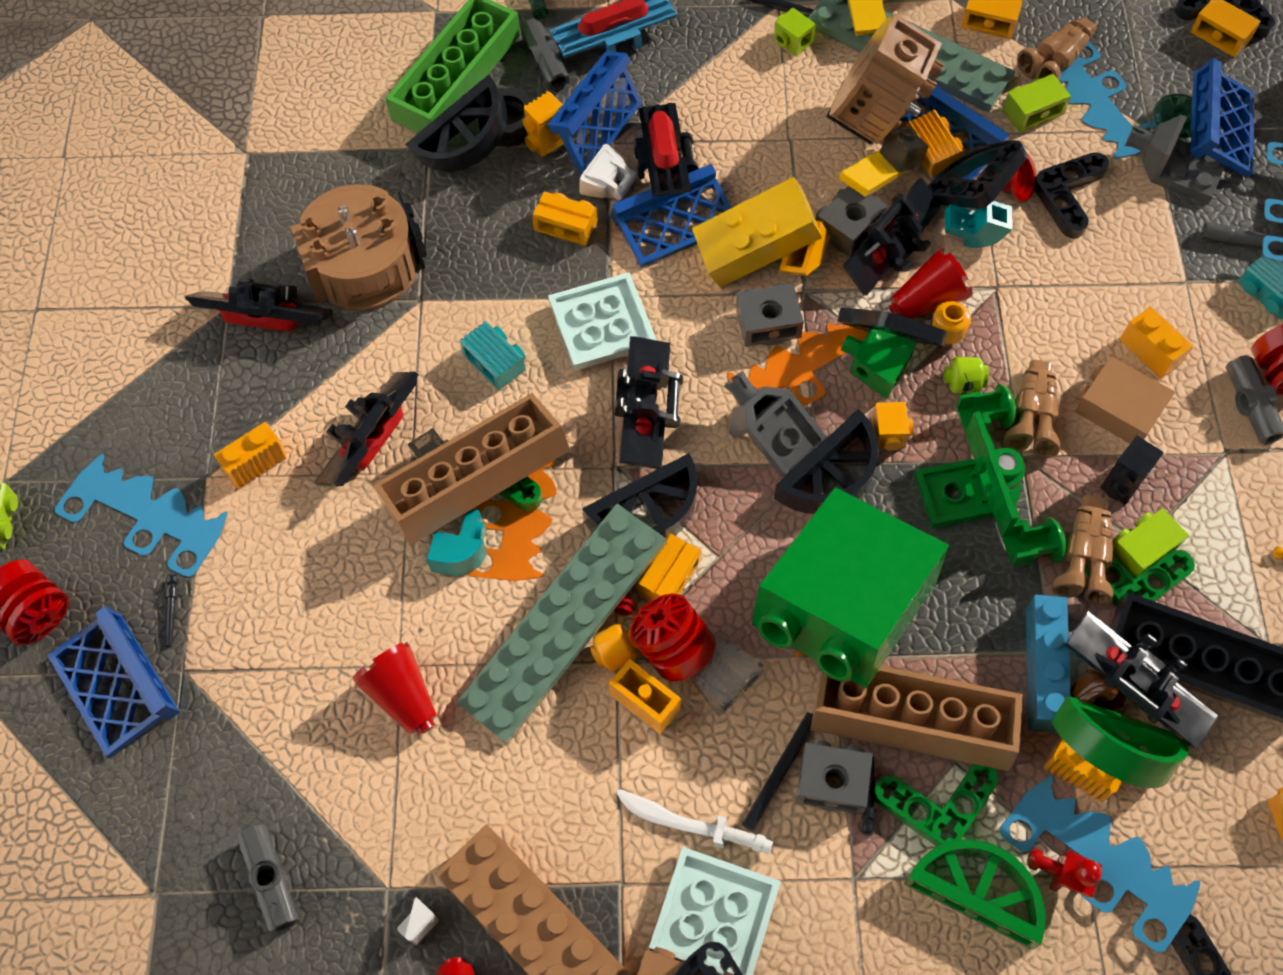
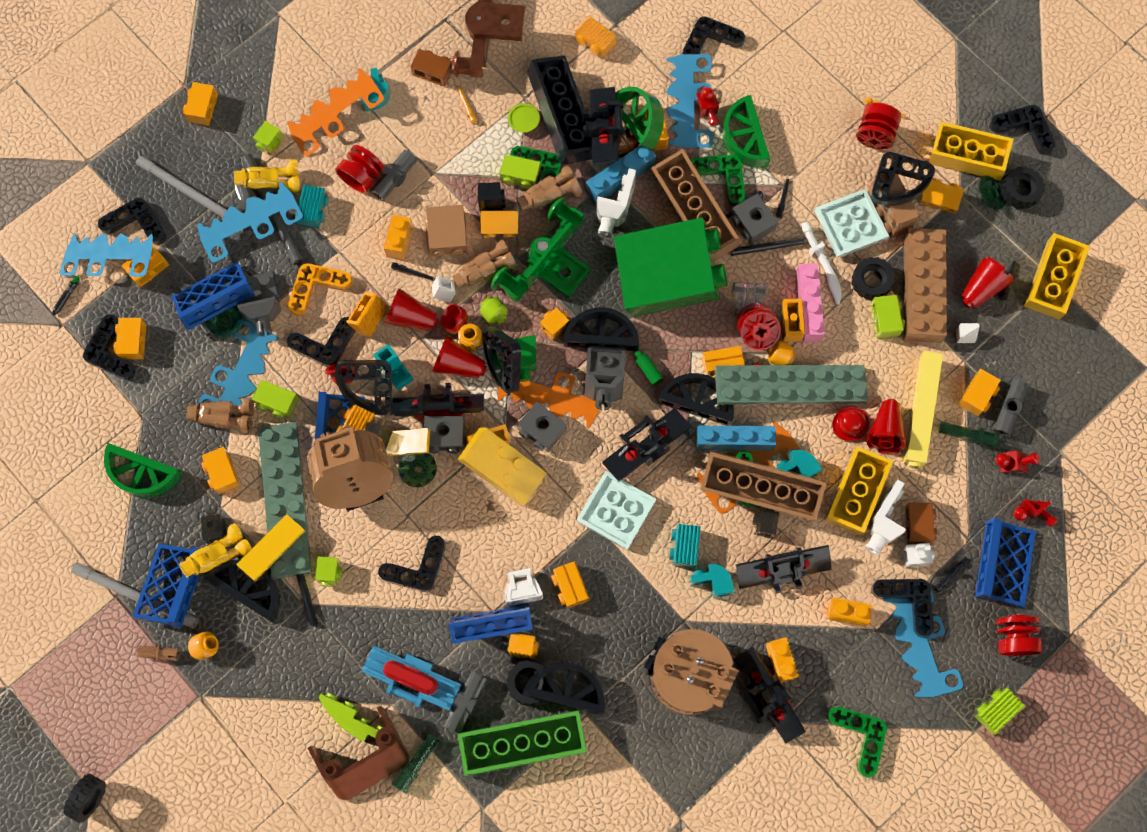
camera: 130 degrees left, 10 degrees up
blue fence [611,164,732,268] -> none
black piece [634,102,699,197] -> none
none -> light orange beam [288,263,353,316]
none -> light orange brick [347,292,389,337]
none -> black beam [378,535,446,592]
none -> red cone [385,289,439,331]
none -> black piece [391,262,434,280]
none -> clear green dish [398,453,437,488]
none -> white slope [432,276,456,302]
none -> red hair [441,303,468,334]
none -> light orange brick [481,211,518,237]
none -> lime piece [508,103,540,133]
none -> white plate [597,169,636,238]
none -> green cylinder [635,350,664,386]
none -> teal brick [689,564,734,598]
none -> dark azure brick [696,425,776,451]
none -> light orange brick [766,637,799,683]
none -> black piece [776,179,790,218]
none -> bright pink brick [796,263,825,343]
none -> yellow brick [825,446,893,536]
none -> green beam [827,707,887,778]
none -> red hat [832,406,870,441]
none -> black tyre [851,257,895,300]
none -> white plate [865,480,906,555]
none -> lime brick [871,295,905,339]
none -> black beam [871,579,934,638]
none -> white brick [902,543,935,568]
none -> light yellow brick [903,350,943,469]
none -> dark orange brick [905,503,937,545]
none -> clear green pin [938,421,1000,449]
none -> light orange brick [958,369,1001,416]
none -> red piece [995,450,1040,473]
none -> red piece [1013,498,1058,527]

